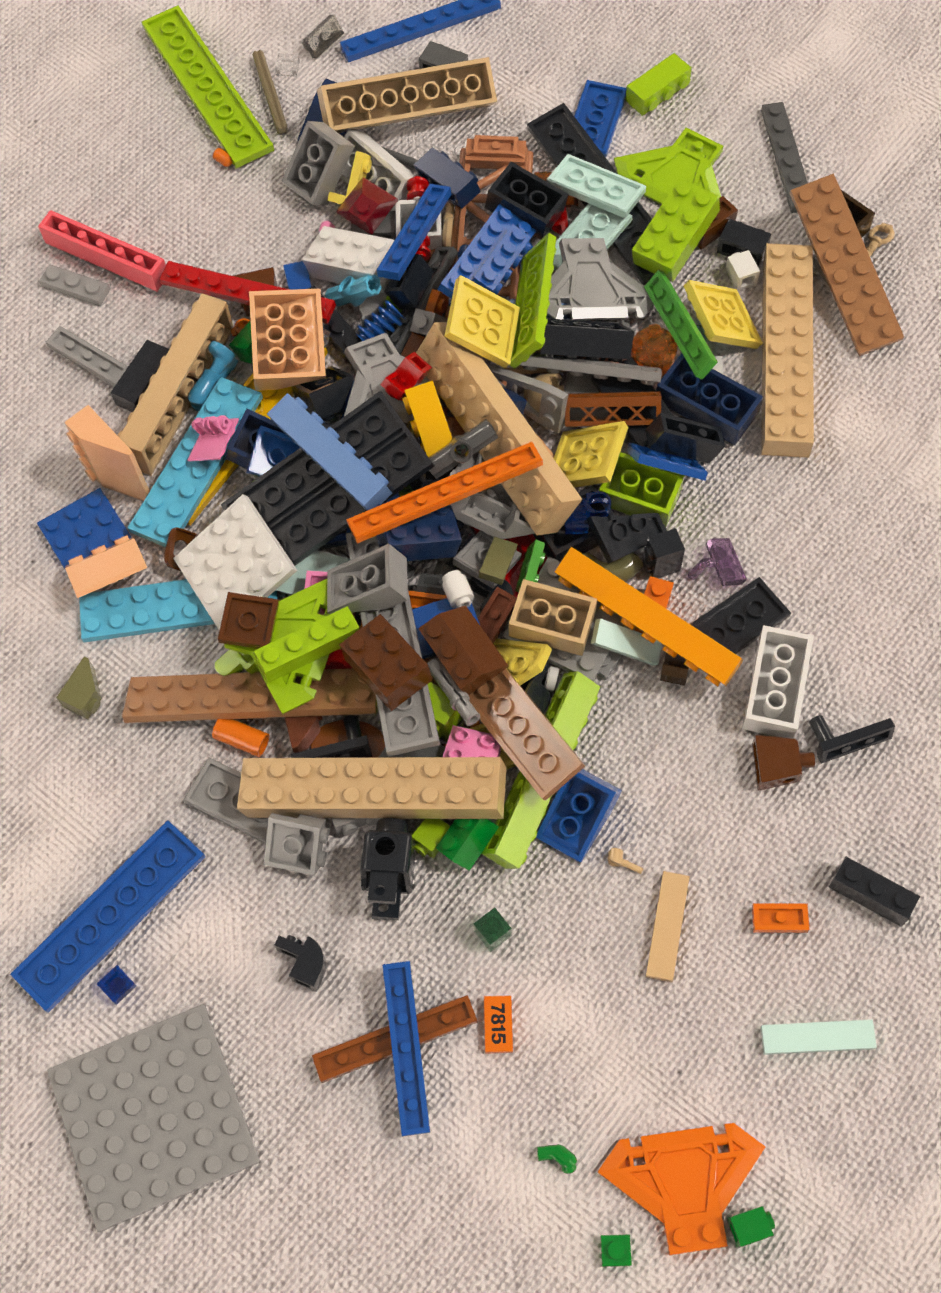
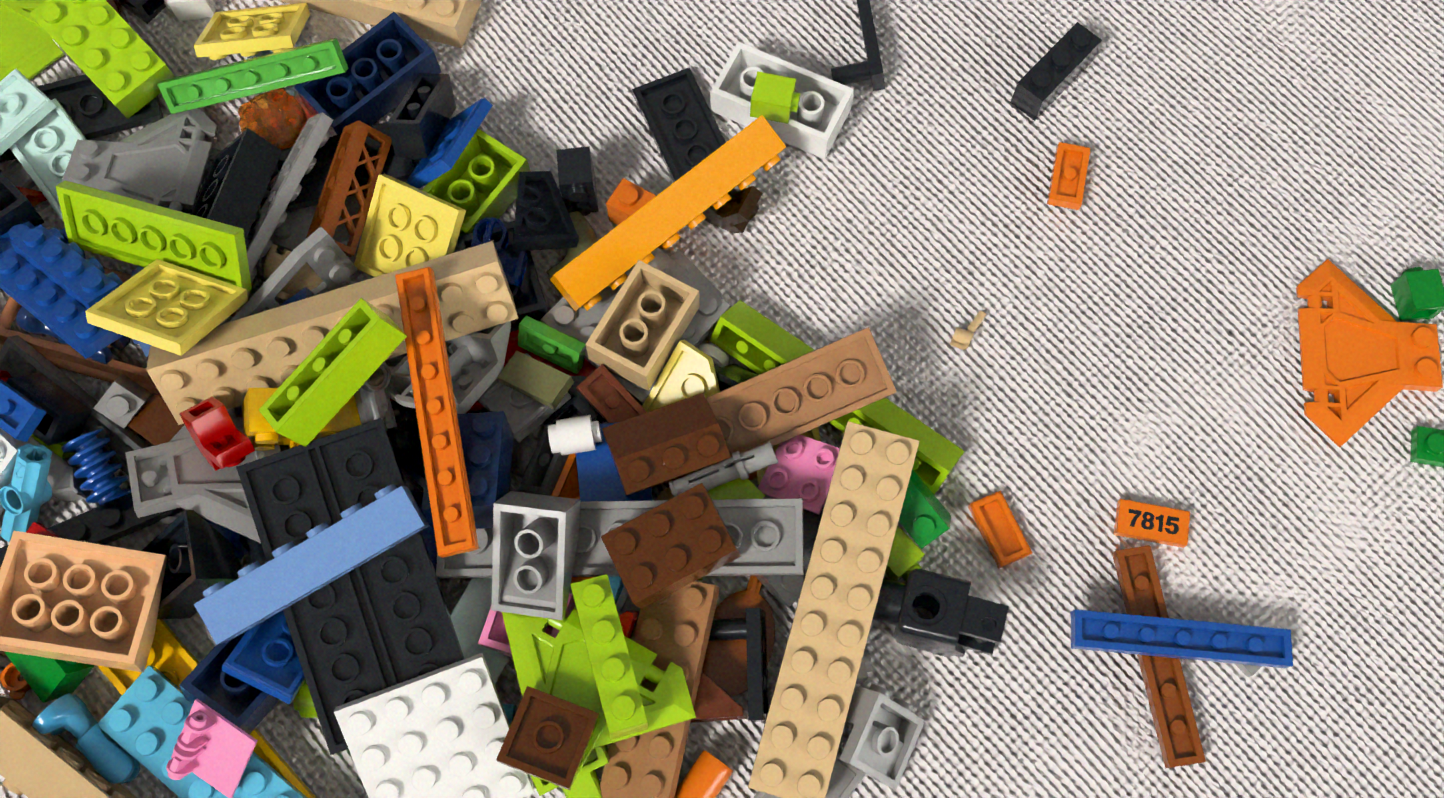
camera: 80 degrees left, 5 degrees up
black brick [274,935,326,992] -> none
orange plate [425,289,448,316] -> none
clear green brick [473,907,512,952] -> none
blue slope [536,769,622,863] -> none
green arm [537,1144,577,1174] -> none
light aqua tile [591,618,662,666] -> none
tan tile [645,871,690,982] -> none
clear purple plate [688,538,747,586] -> none
reddish brown torso [752,735,815,791] -> none
light aqua tile [761,1019,877,1055] -> none
none -> lime brick [259,298,407,447]
none -> lime brick [750,72,801,124]
none -> orange tile [968,490,1032,569]

